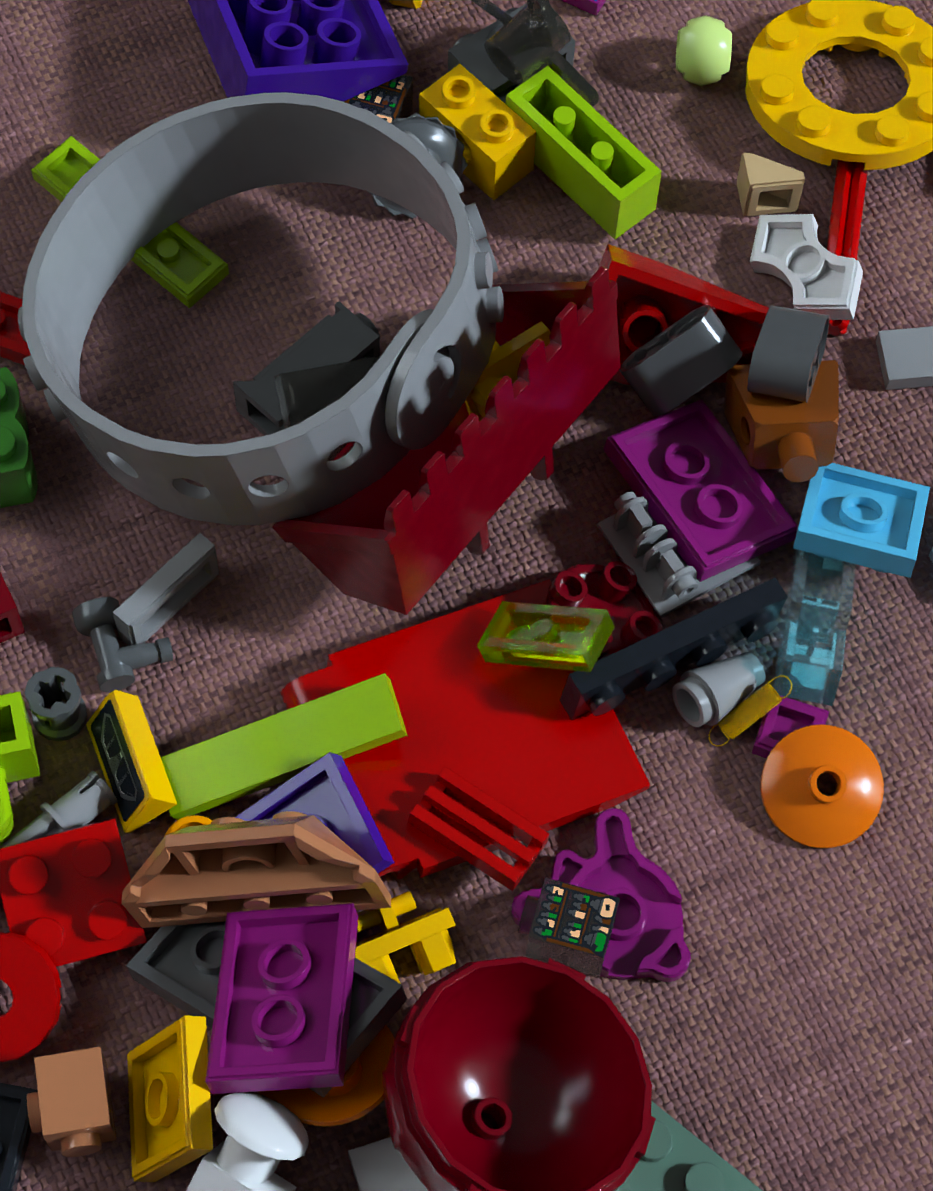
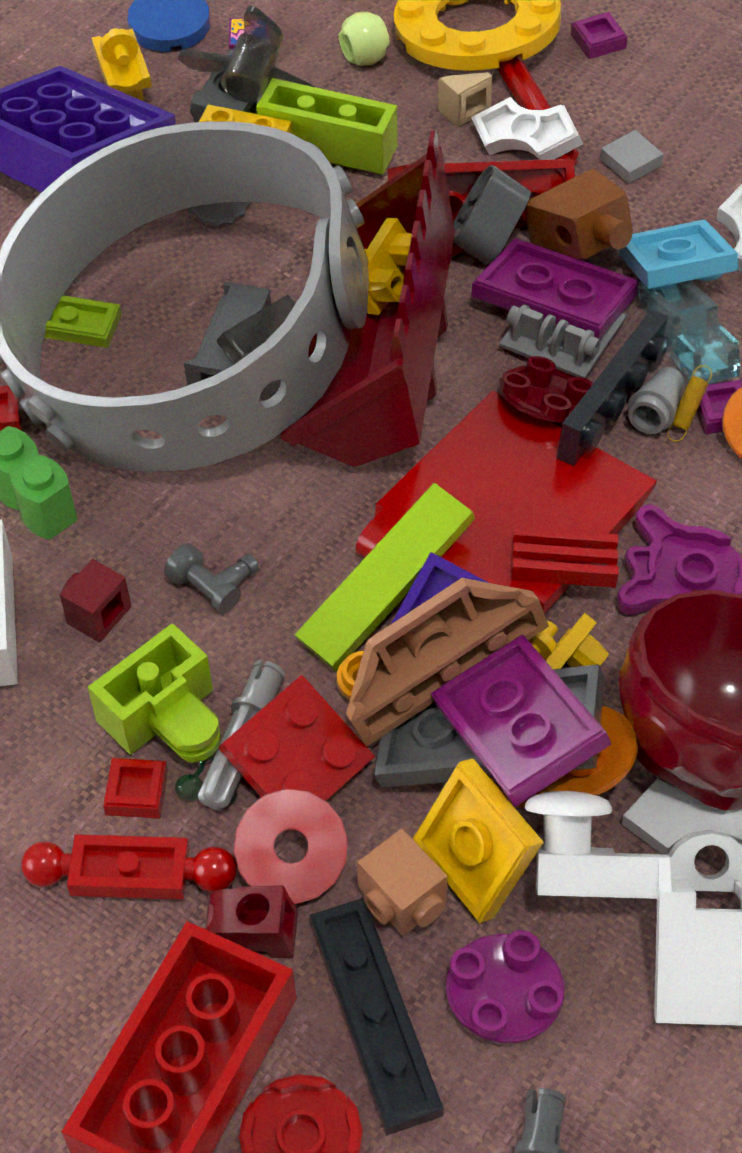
camera: 25 degrees left, 10 degrees down
dark grey bush [24,667,87,742] -> none
slope [86,690,177,833] -> none
light grey tile [113,533,219,646] -> none
clear neon green plate [477,601,615,672] -> none
brick [518,877,620,977] -> none
dark grey beam [747,305,829,403] -> none

